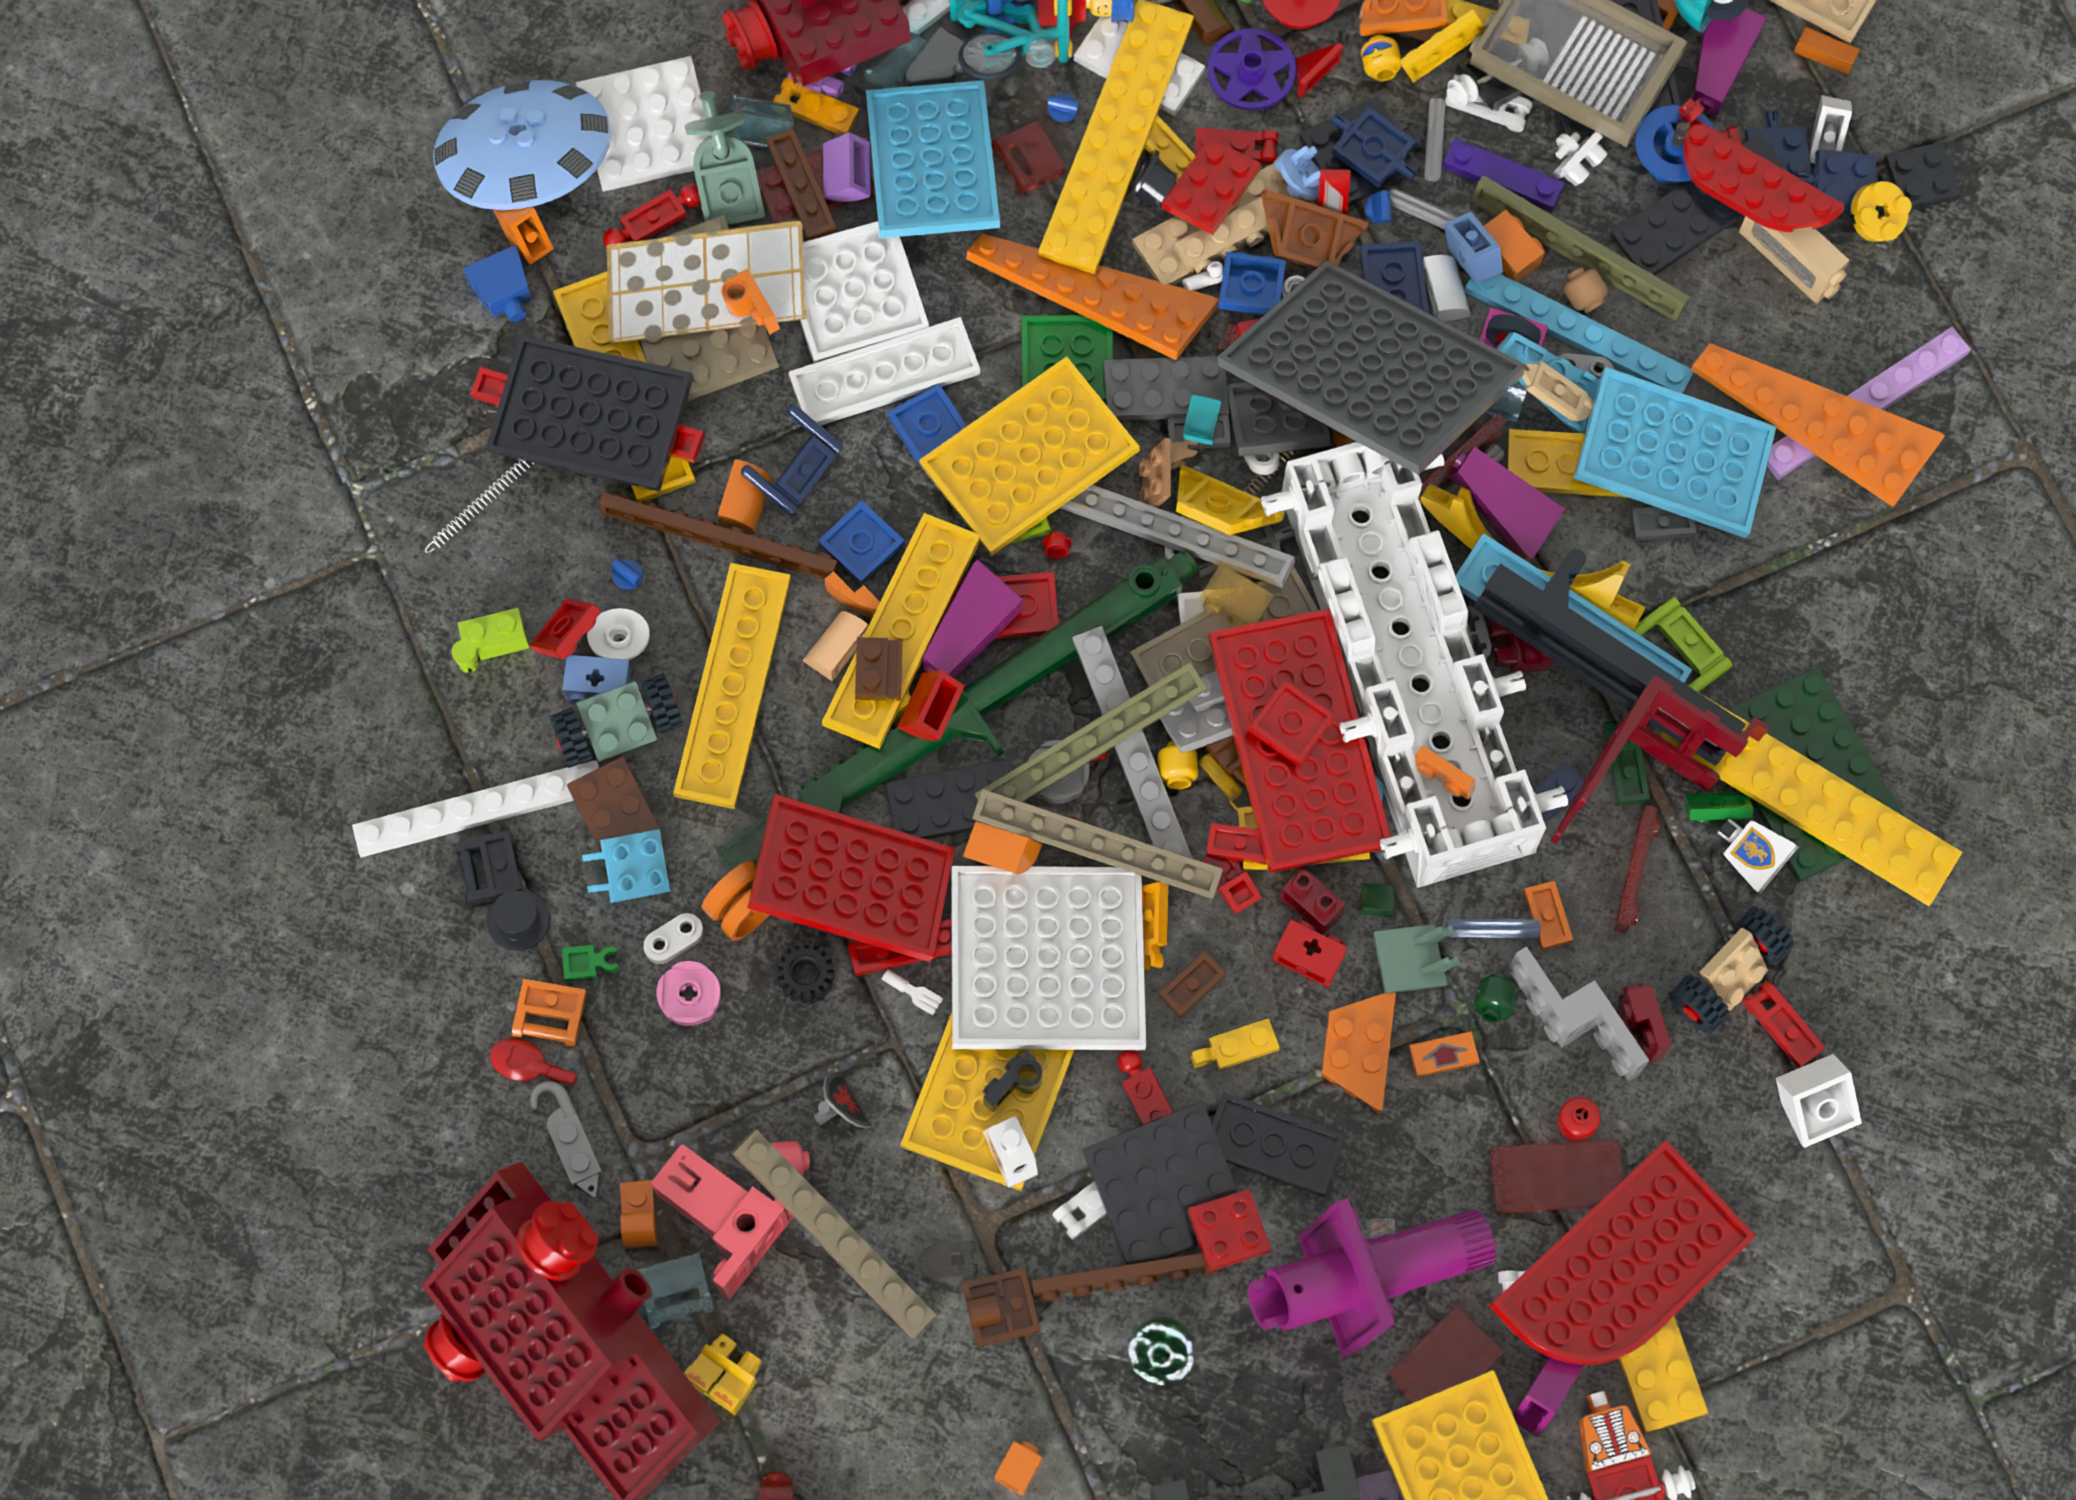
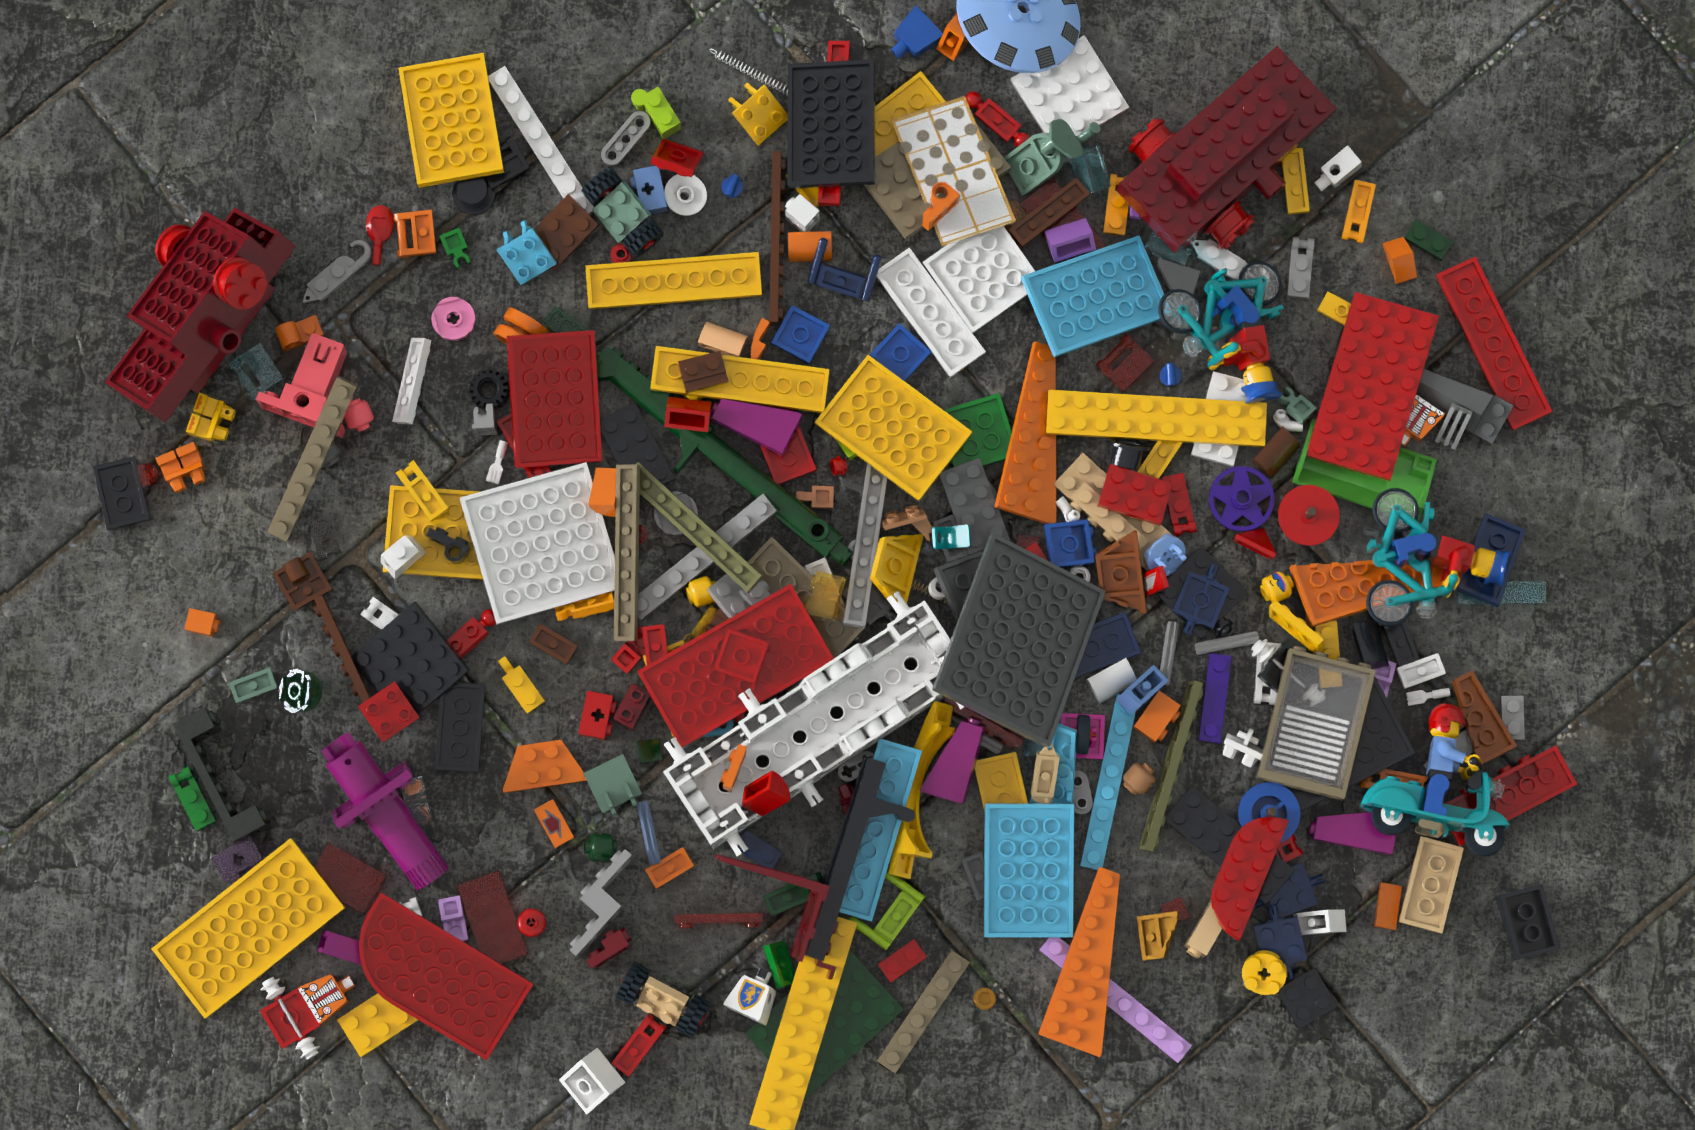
camera: 75 degrees right, 10 degrees up
white plate [644,913,703,964] -> none
shield [814,1072,872,1128] -> none
blue plate [1365,191,1392,224] -> none
red plate [1678,98,1705,123] -> none
none -> orange hips [155,442,206,493]
none -> sand green plate [229,667,278,704]
none -> white plate [392,338,431,425]
none -> yellow plate [396,460,449,522]
none -> yellow plate [398,53,504,188]
none -> lavender slope [438,895,469,943]
none -> light grey hinge [472,403,498,436]
none -> light grey plate [601,111,651,167]
none -> red plate [610,244,632,263]
none -> yellow plate [728,83,788,146]
none -> red brick [742,771,790,817]
none -> white brick [785,194,820,232]
none -> nougat plate [796,486,834,509]
none -> dark tan plate [877,950,970,1073]
none -> red plate [878,939,927,983]
none -> pearl gold tile [973,988,996,1010]
none -> pearl gold wing [1137,911,1180,961]
none -> clear red plate [1160,897,1189,922]

